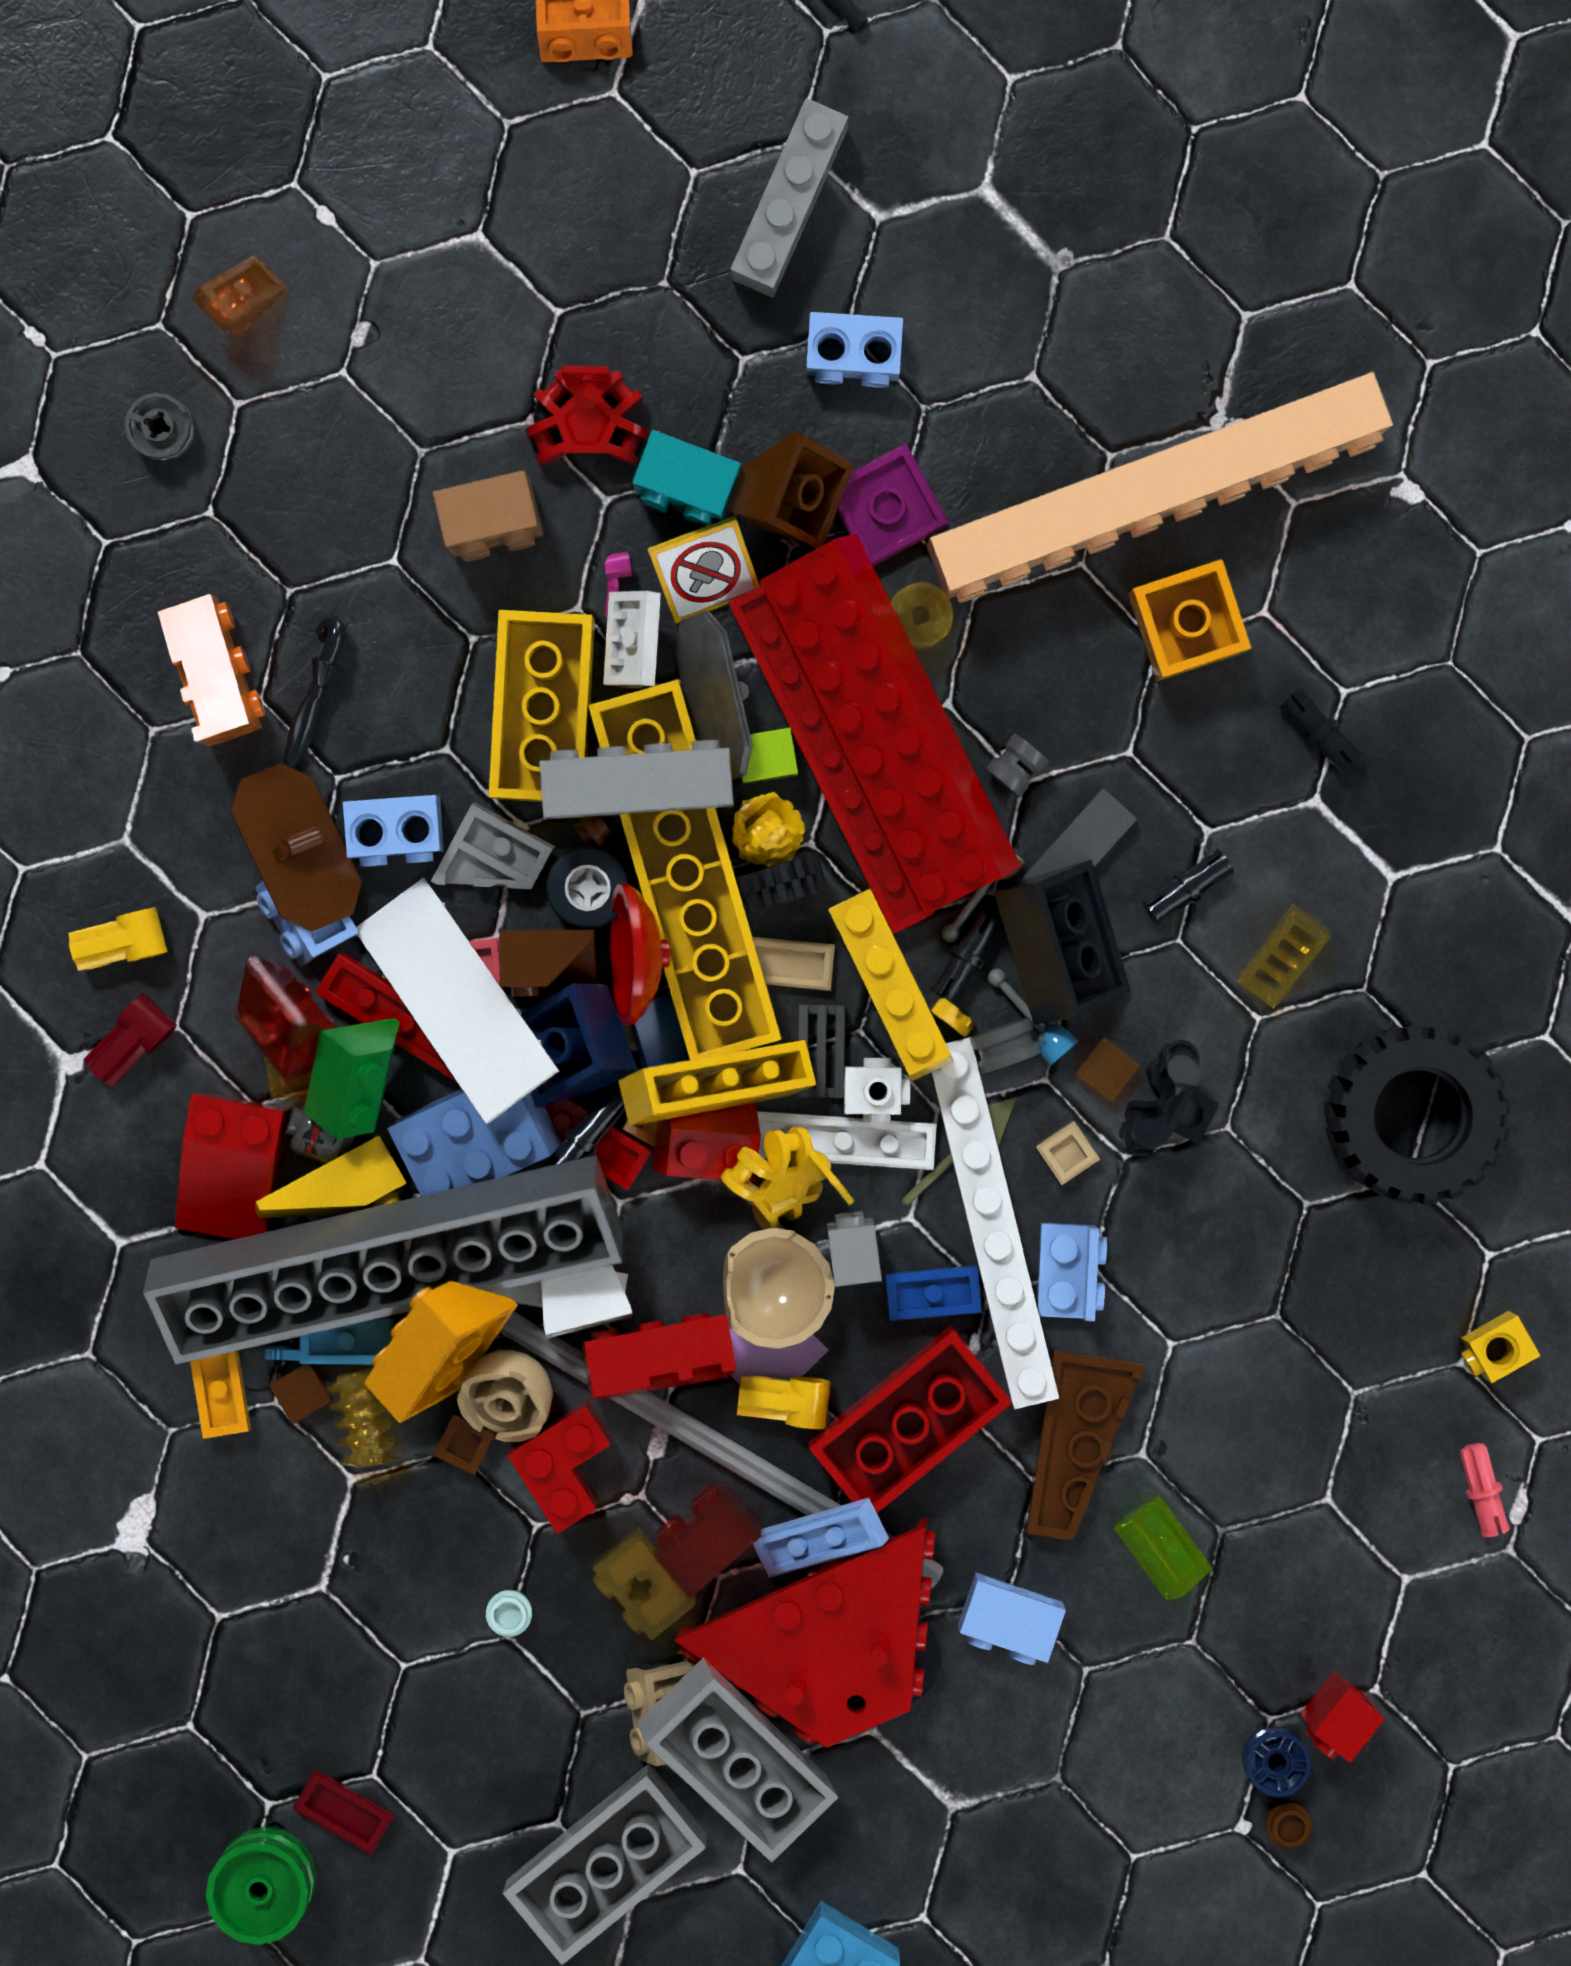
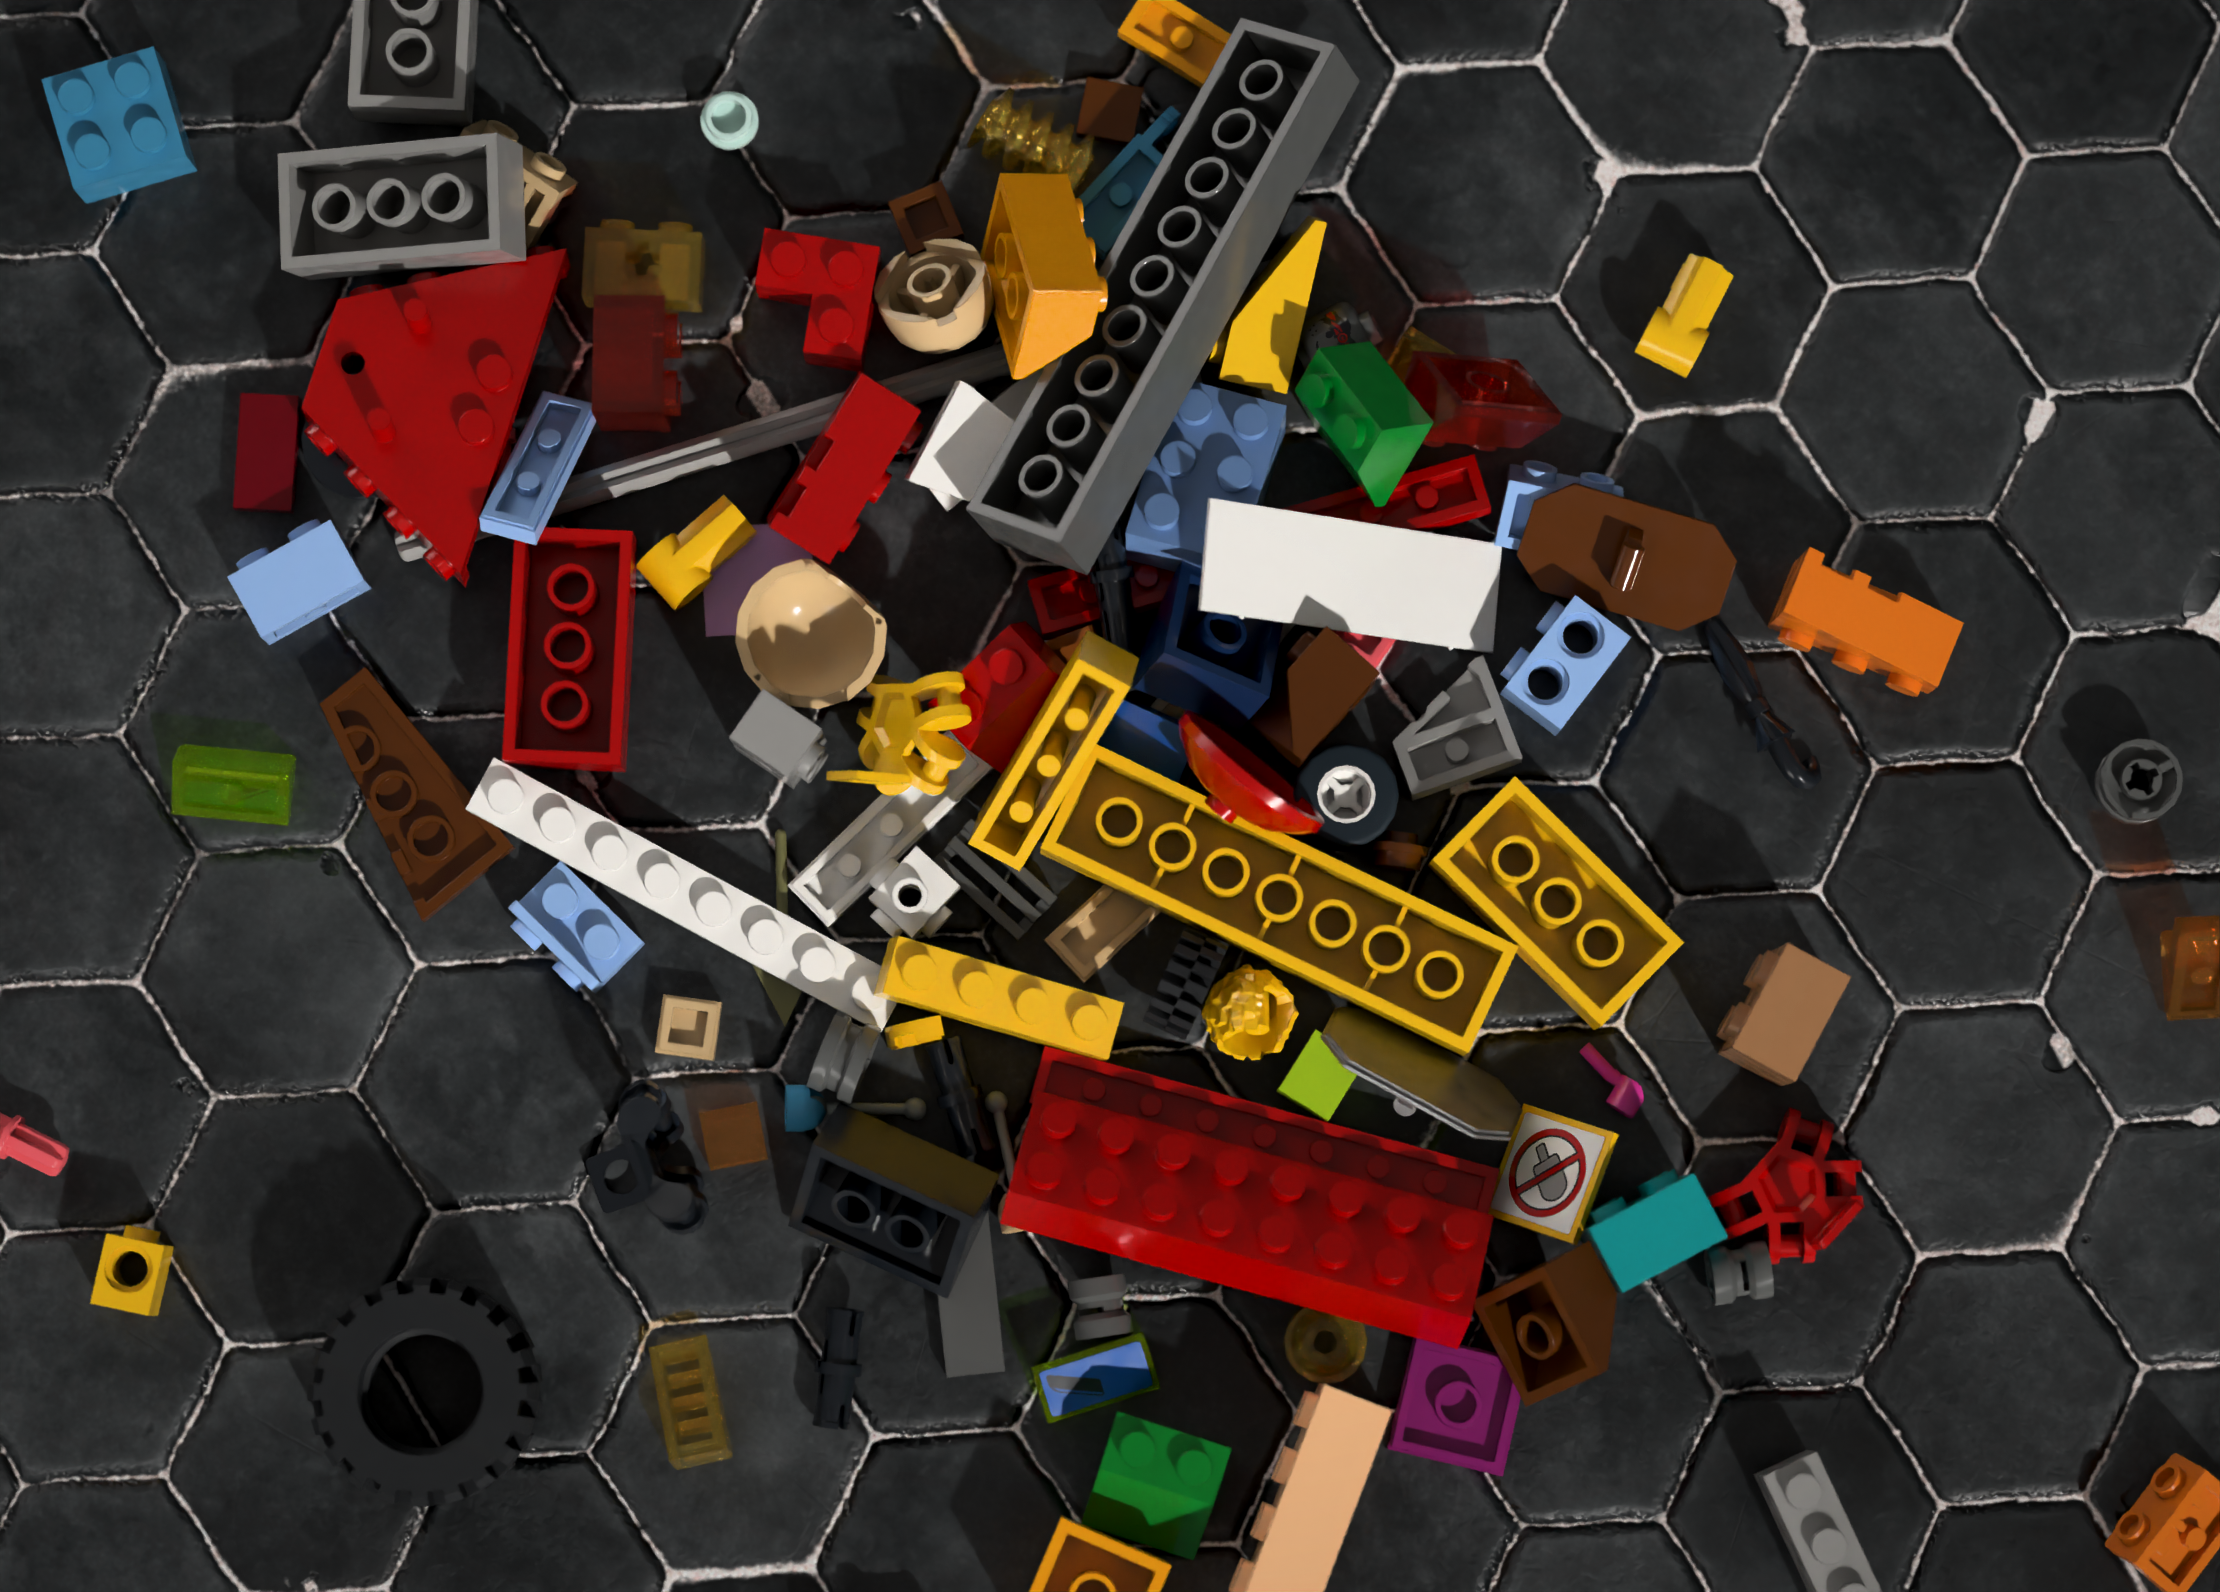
camera: 130 degrees right, 5 degrees down
dark red piece [83,993,177,1087] -> none
red slope [175,1092,291,1239] -> none
light grey brick [540,740,734,819] -> none
white bracket [603,591,661,689] -> none
light blue brick [806,312,903,388] -> none
blue plate [885,1265,982,1321] -> none
none -> dark red tile [233,393,302,514]
none -> slope [1030,1331,1161,1424]
none -> green slope [1081,1410,1232,1560]
none -> dark grey wheel [1704,1240,1774,1306]

